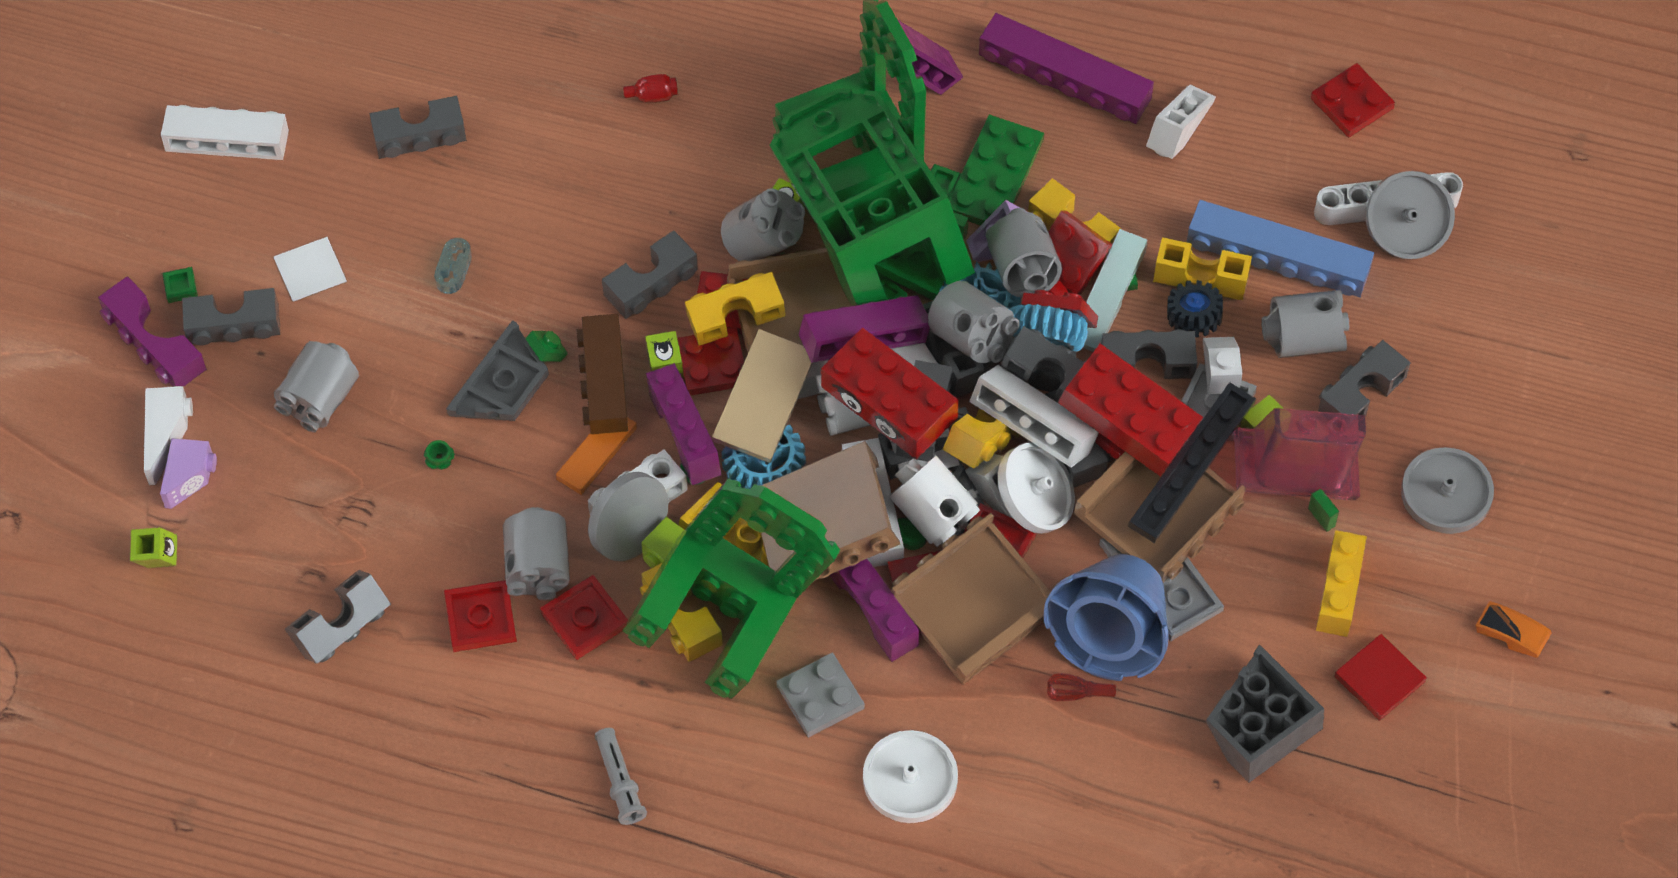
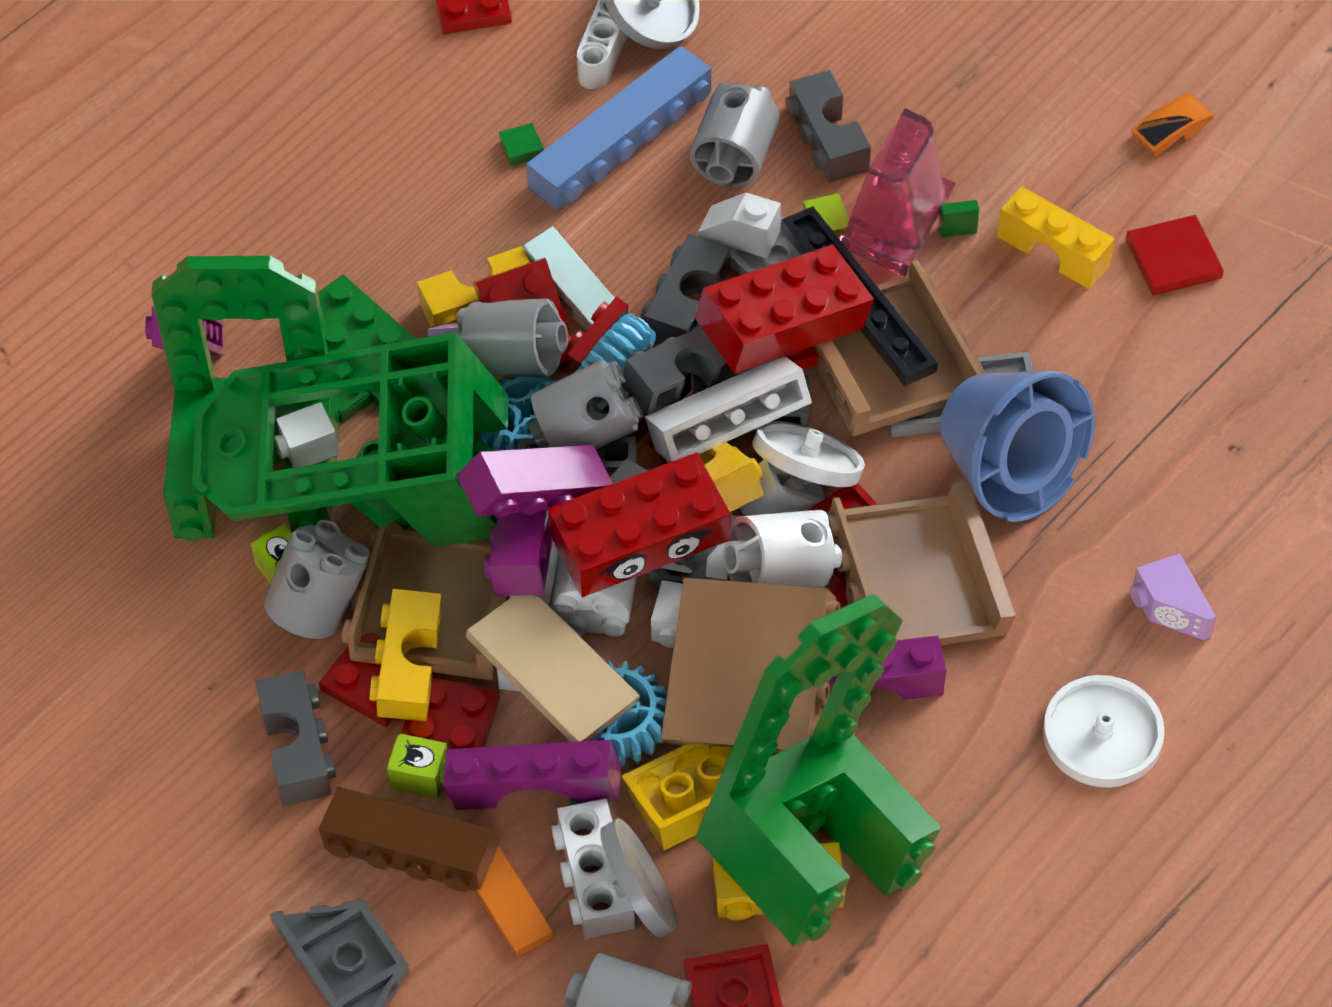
camera: 65 degrees left, 5 degrees down
clear light blue beam [434,238,472,294] -> none
green plate [526,331,568,362] -> none
red plant [623,74,678,103] -> none
lime brick [641,516,684,568] -> none
light grey plate [776,652,865,738] -> none
magenta brick [979,13,1154,124] -> none
clear red piece [1047,673,1116,701] -> none
white slope [1146,85,1216,159] -> none
yellow arch [1153,237,1252,300] -> none
black wheel [1167,280,1223,337] -> none
dark grey wedge [1206,644,1324,783] -> none
light grey piece [1401,447,1494,534] -> none
none -> white brick [274,402,339,468]
none -> brick [456,445,613,518]
none -> green tile [499,123,544,166]
none -> lavender slope [1130,553,1216,640]

